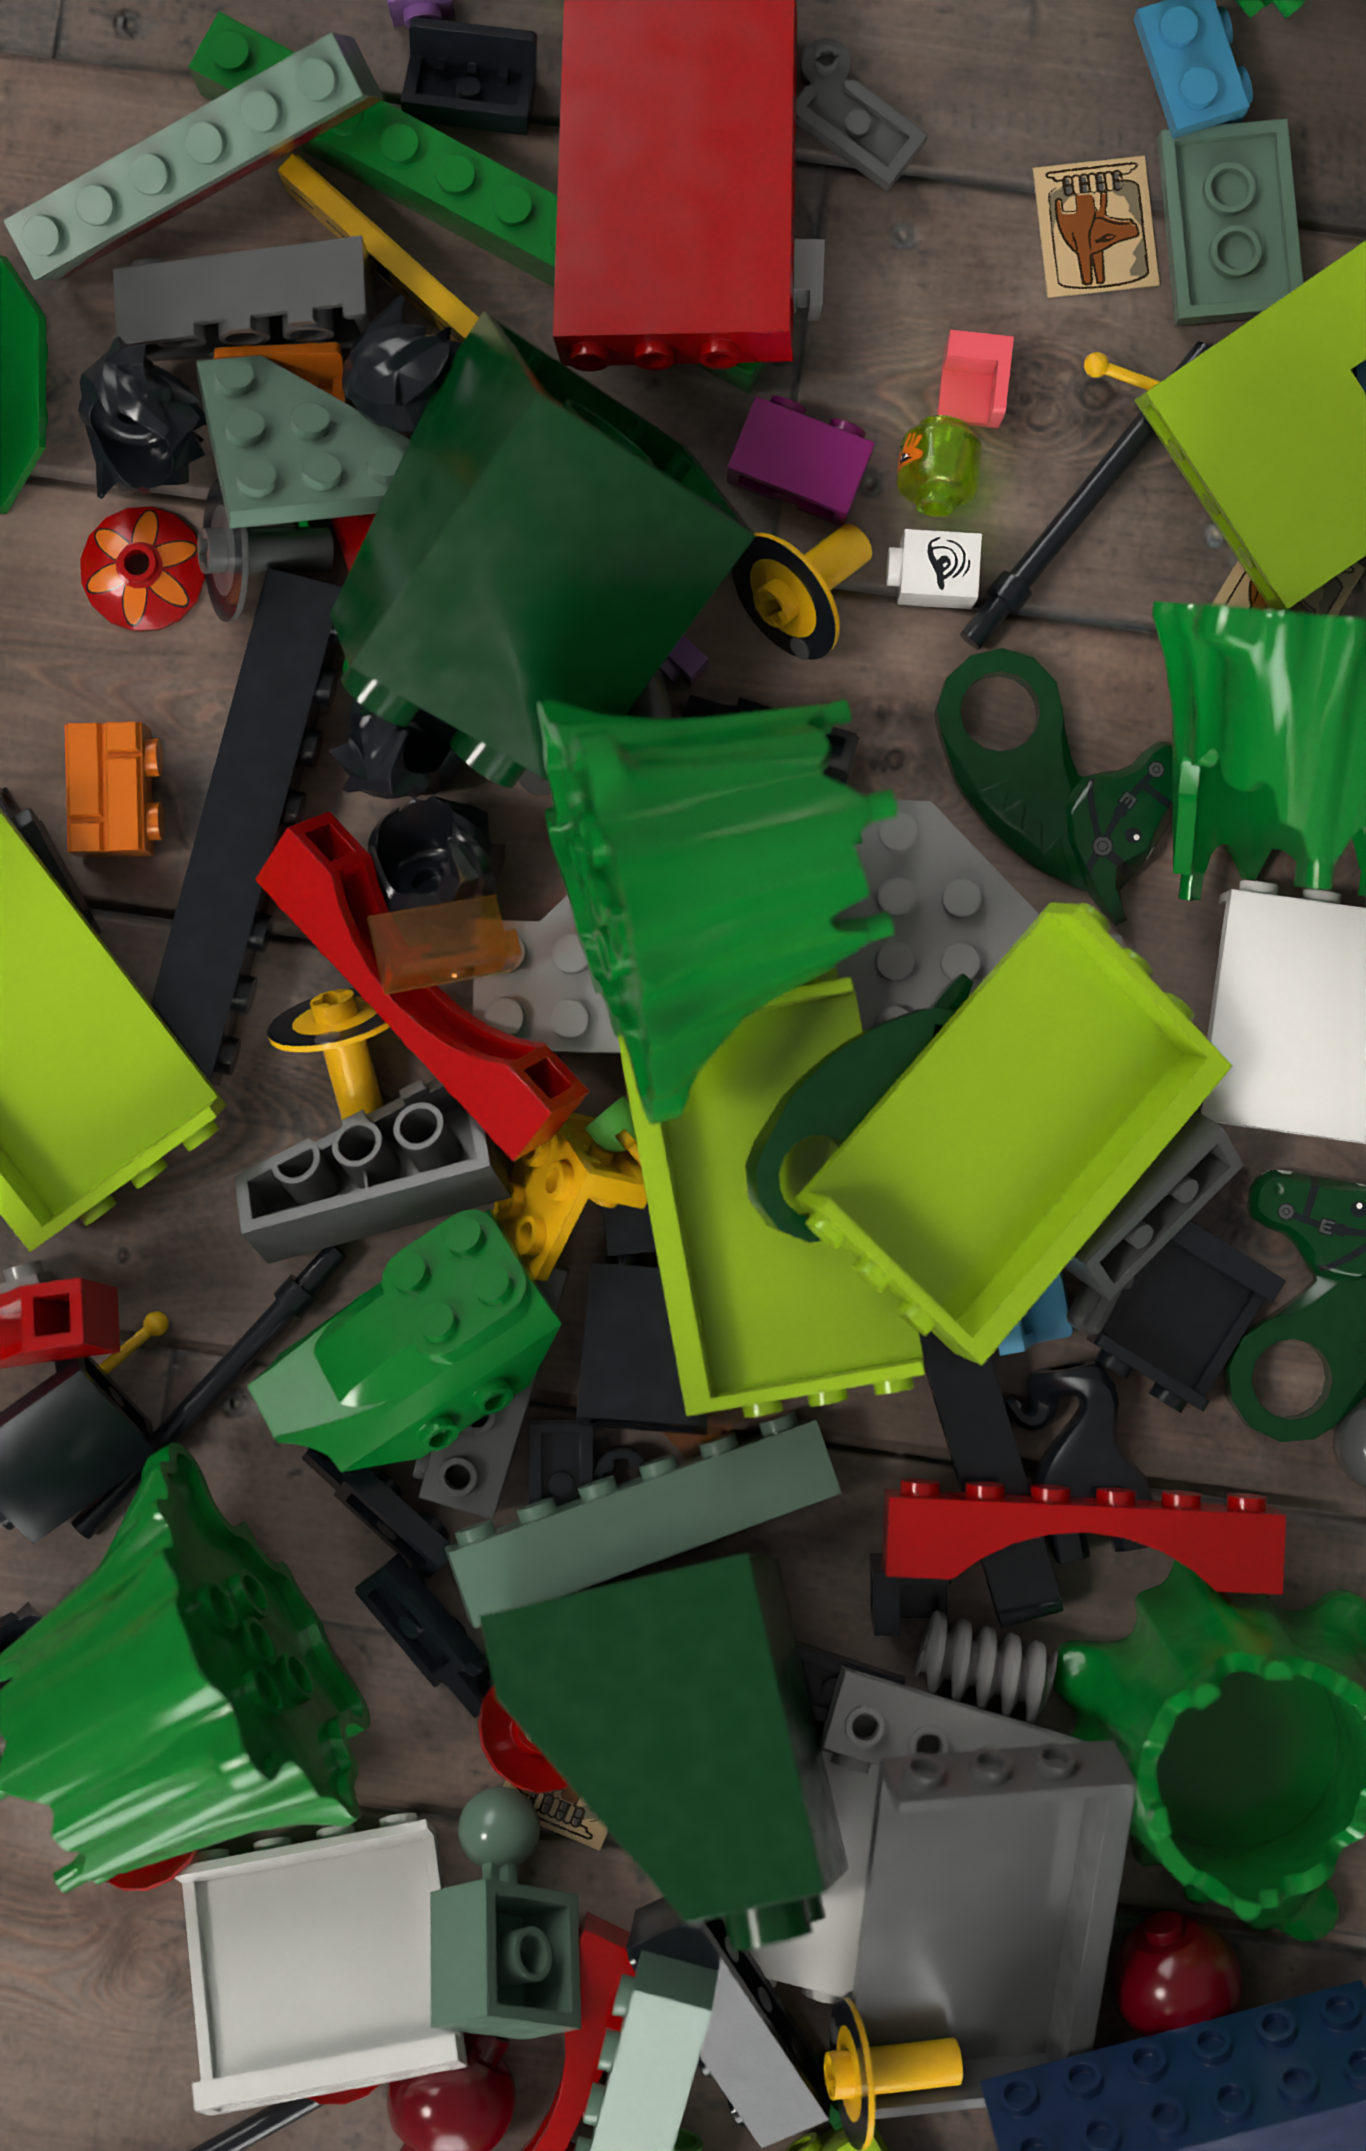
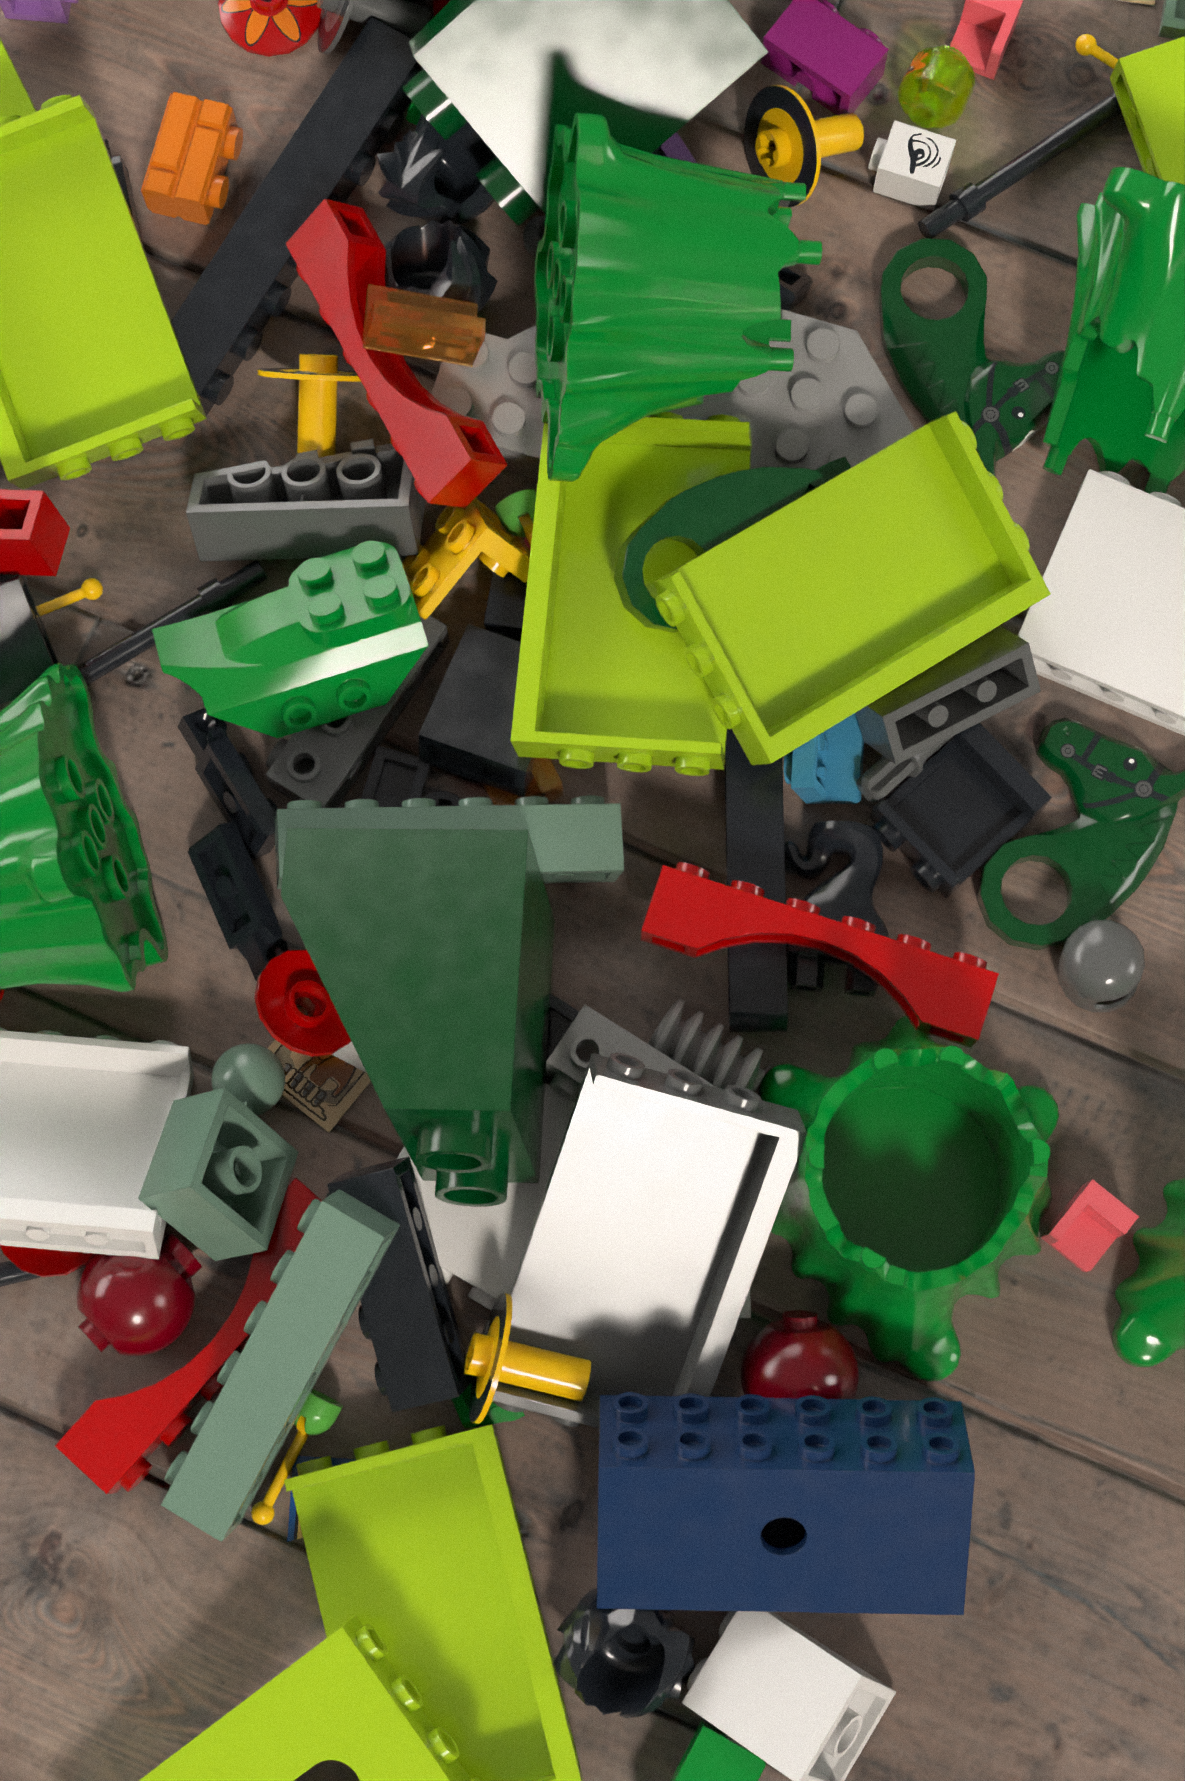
camera: 15 degrees right, 10 degrees down
black panel [870,1553,951,1636] -> none

